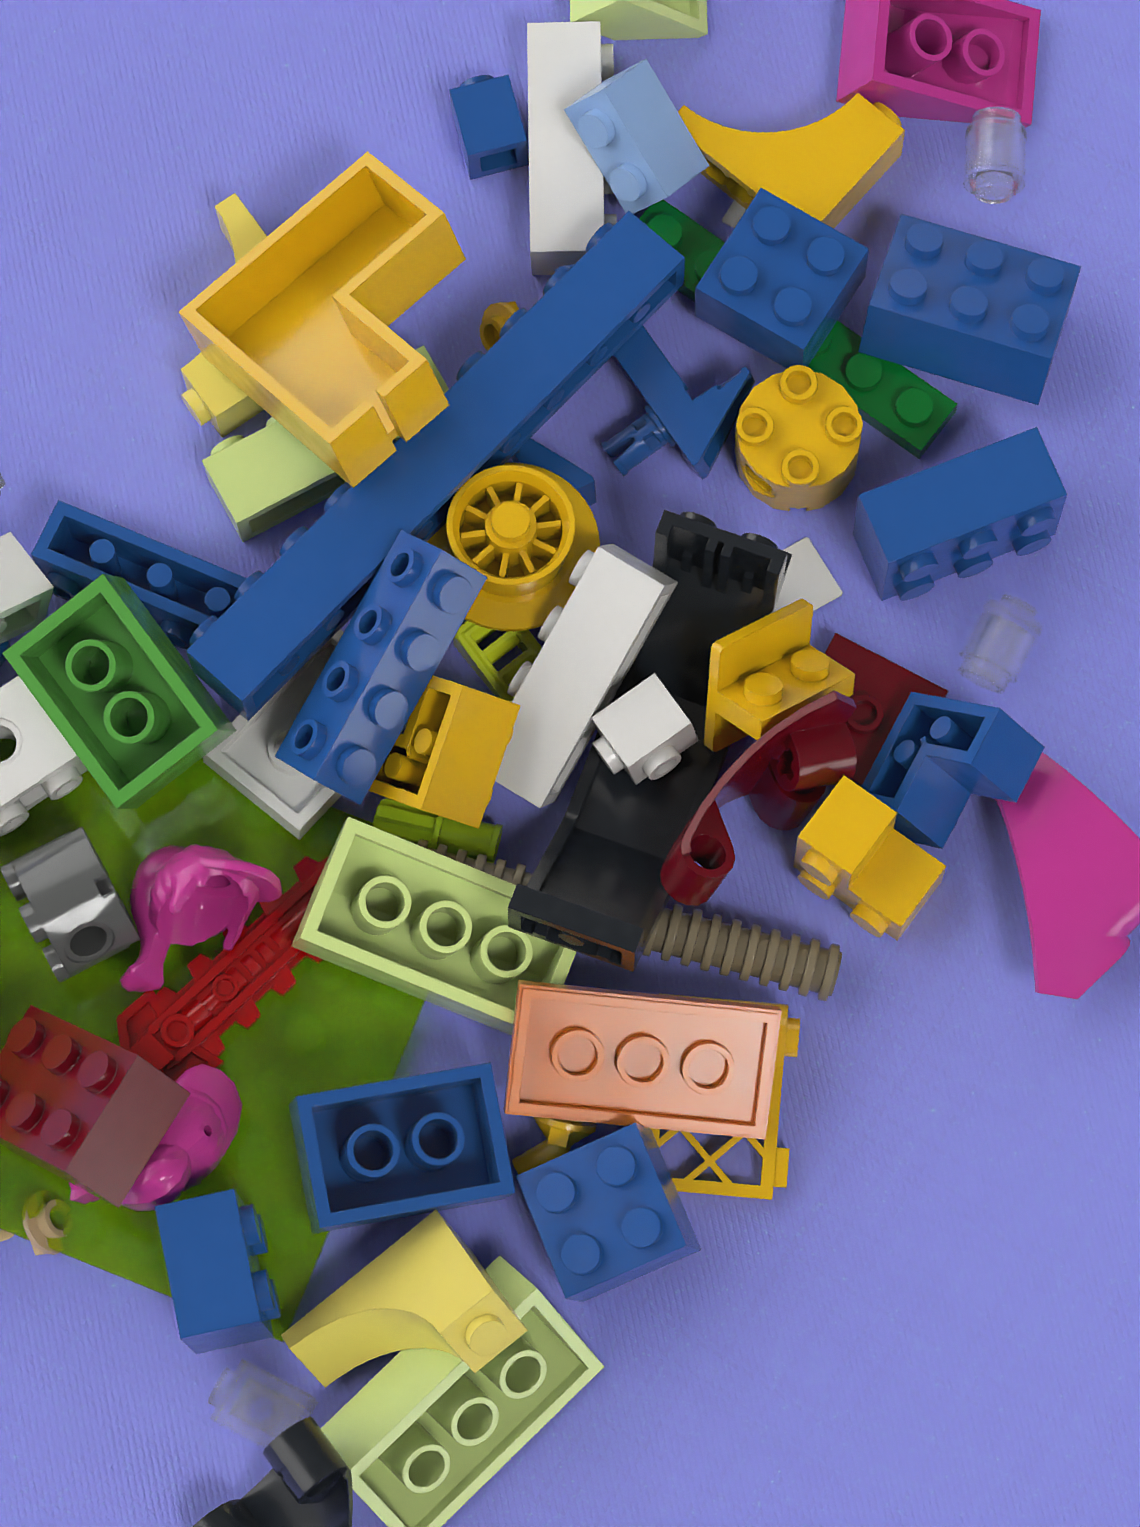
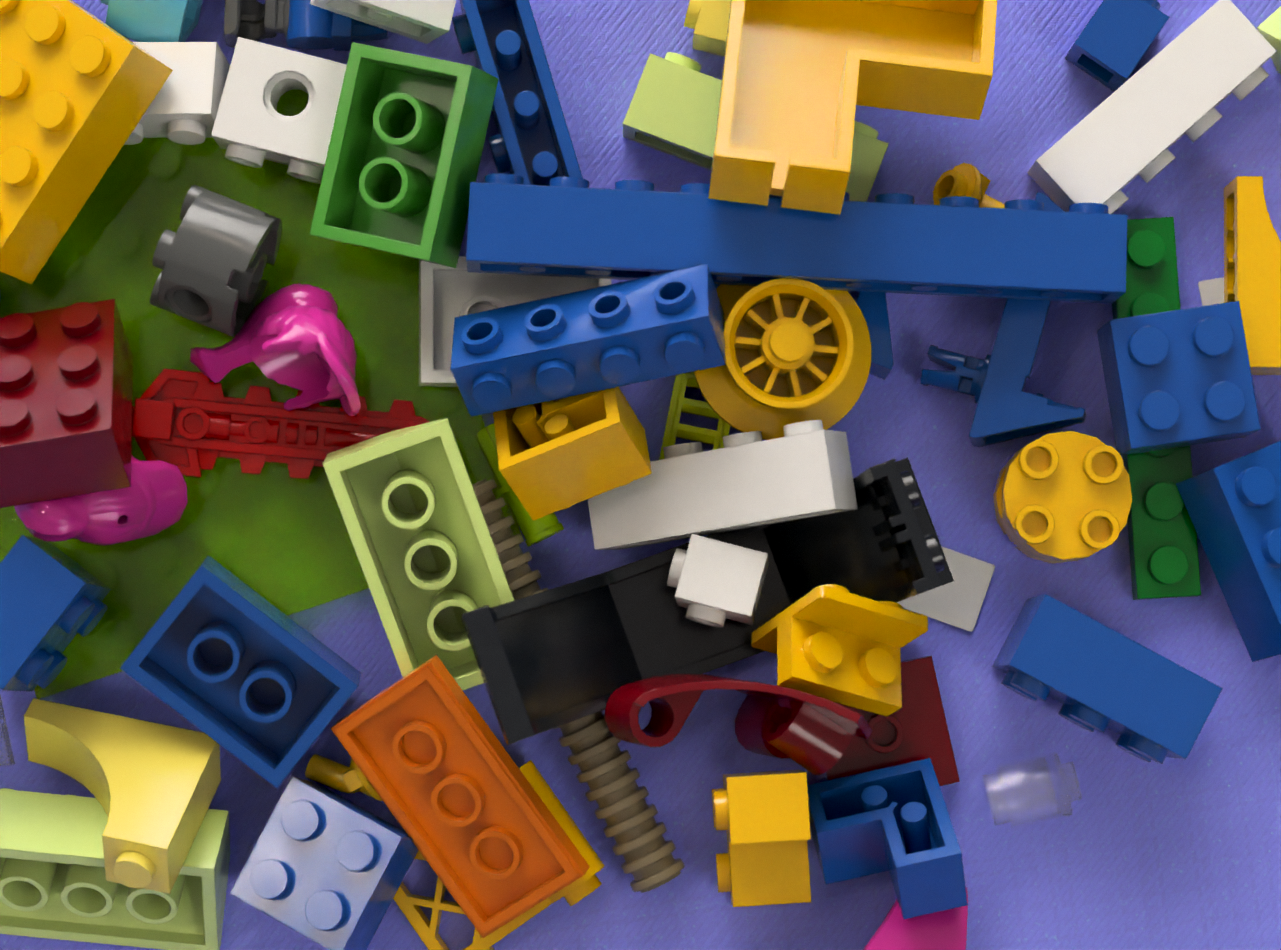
camera: 45 degrees right, 10 degrees up
light blue brick [564,59,709,214] -> none

